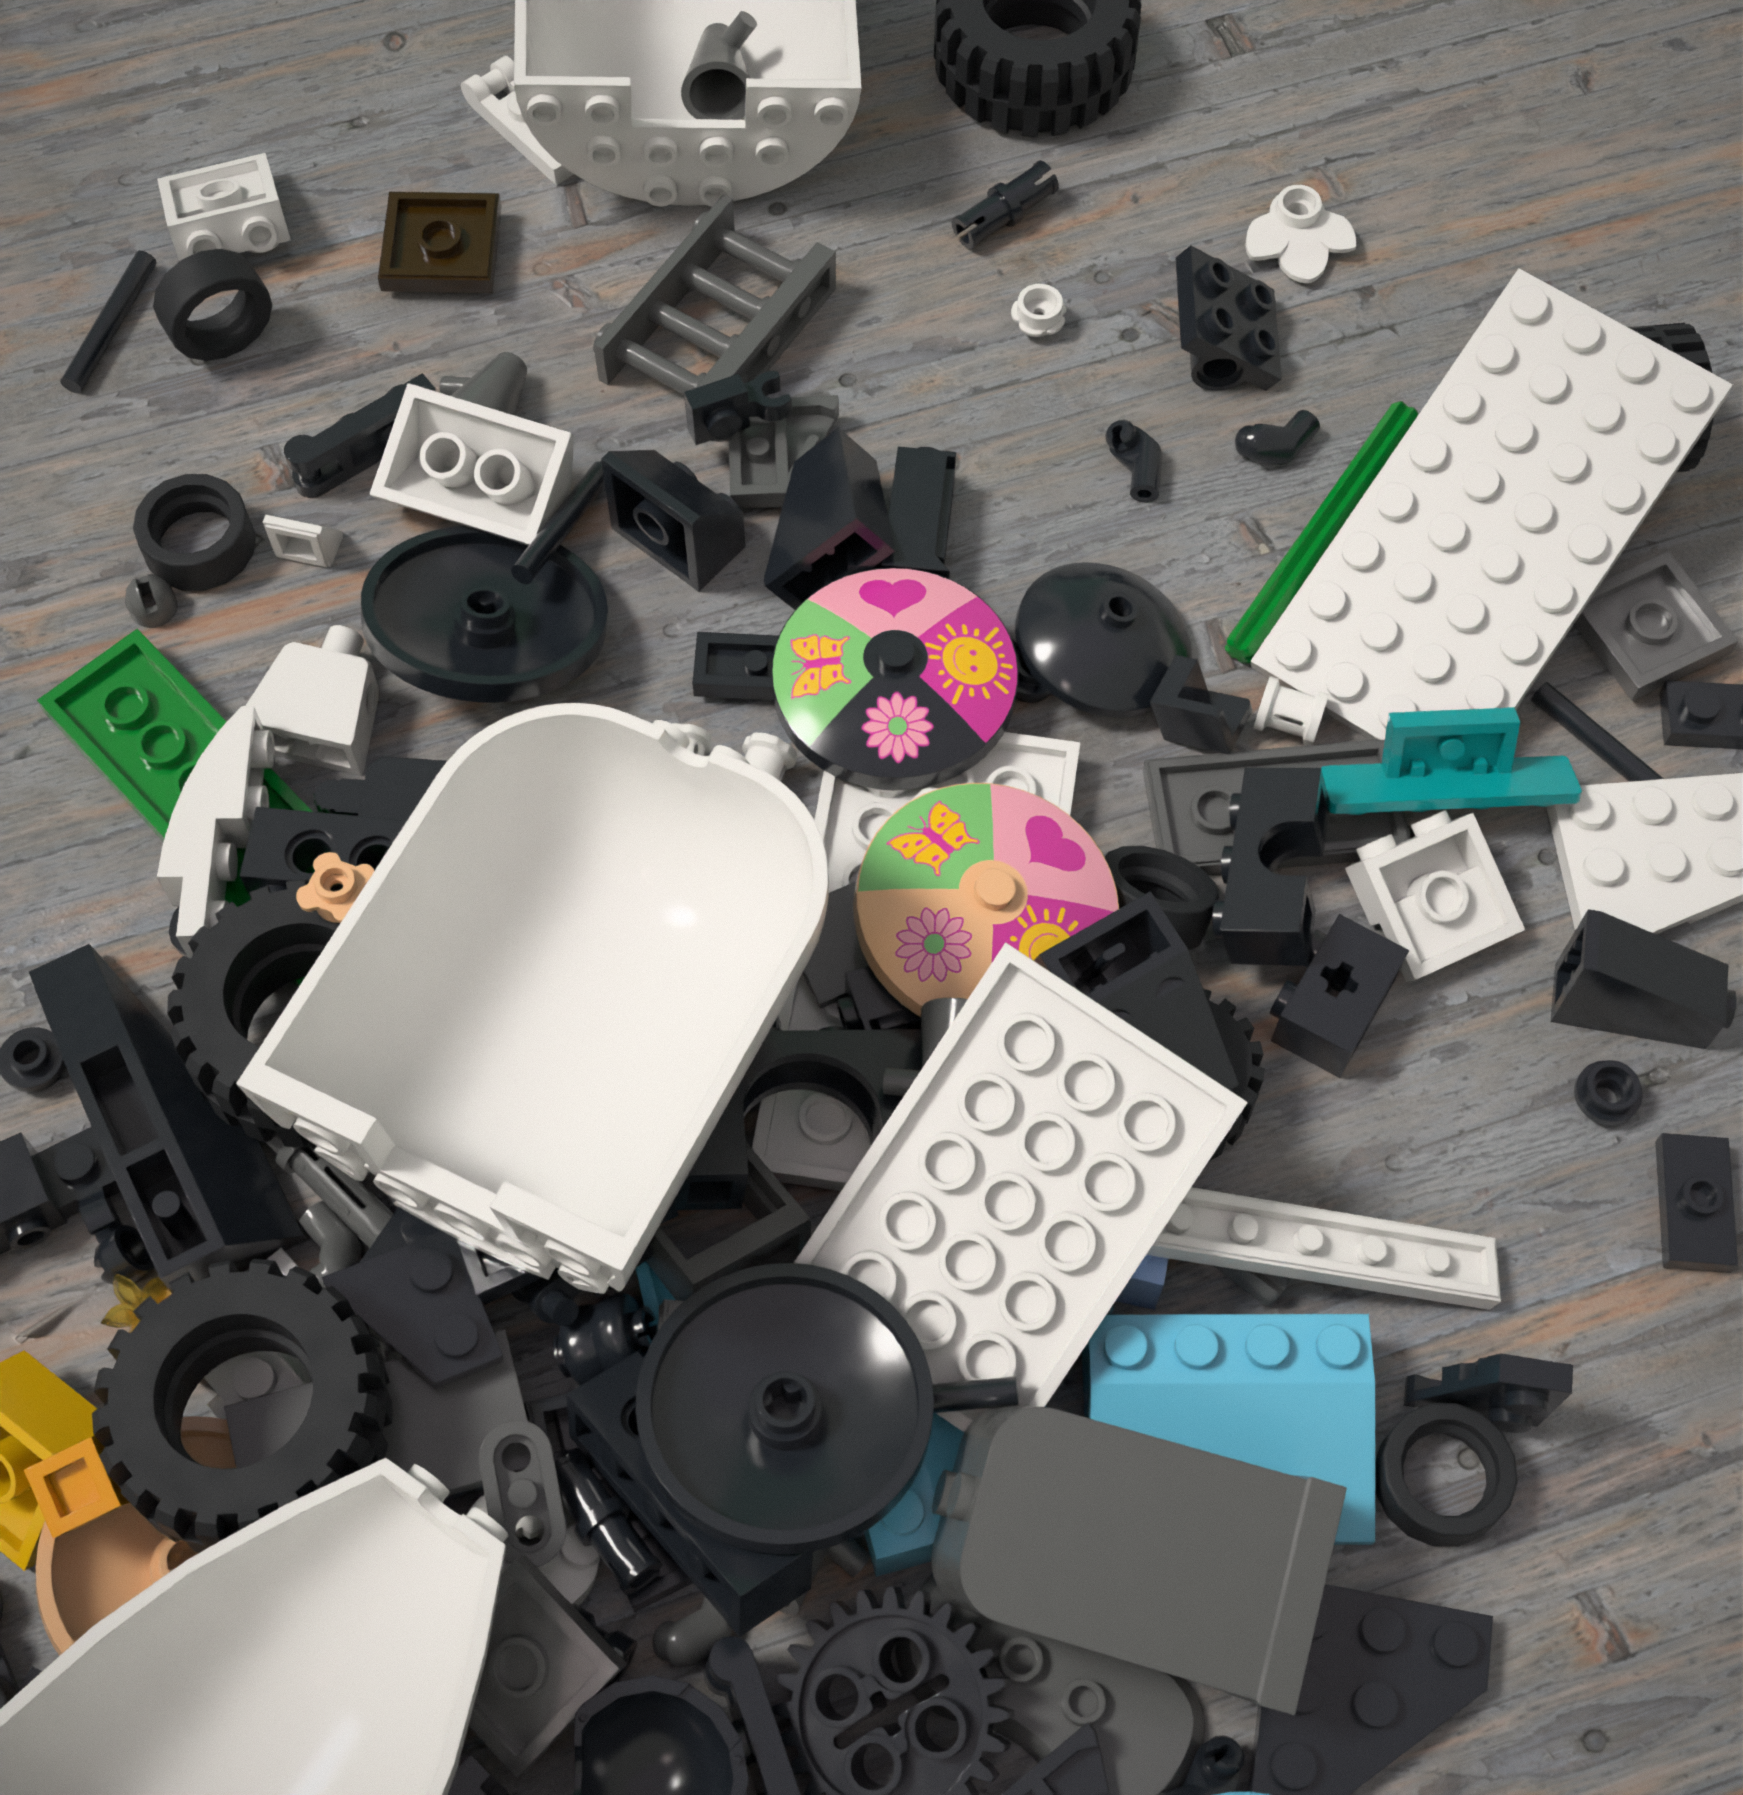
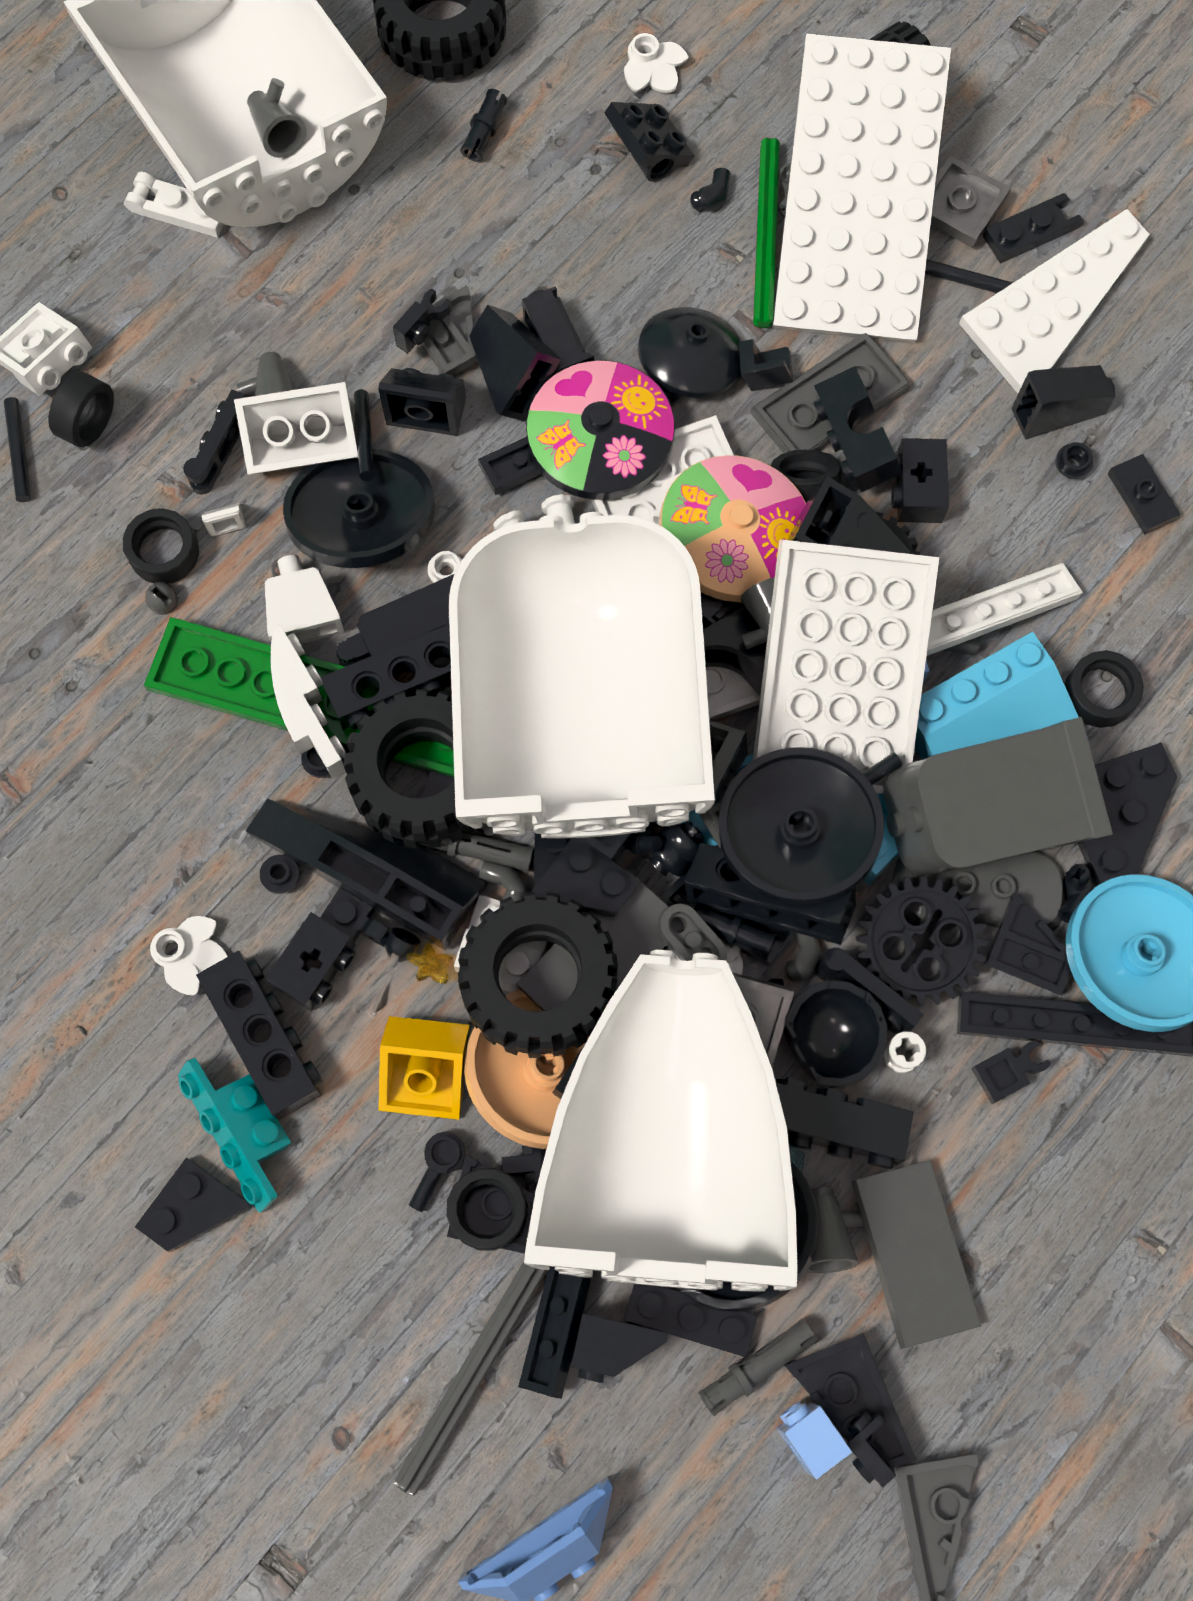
camera: 30 degrees left, 10 degrees up
light orange plate [24,1436,130,1538] -> none
light nougat plate [296,852,375,923] -> none
dark brown plate [378,192,502,293] -> none
dark grey fence [593,194,836,394] -> none
white plate [1011,284,1066,337] -> none
black arm [1105,419,1162,503] -> none
white bush [1253,676,1329,745] -> none
teal bracket [1321,707,1582,815] -> none
white plate [1345,810,1525,982] -> none
black wing [1403,1353,1573,1433] -> none

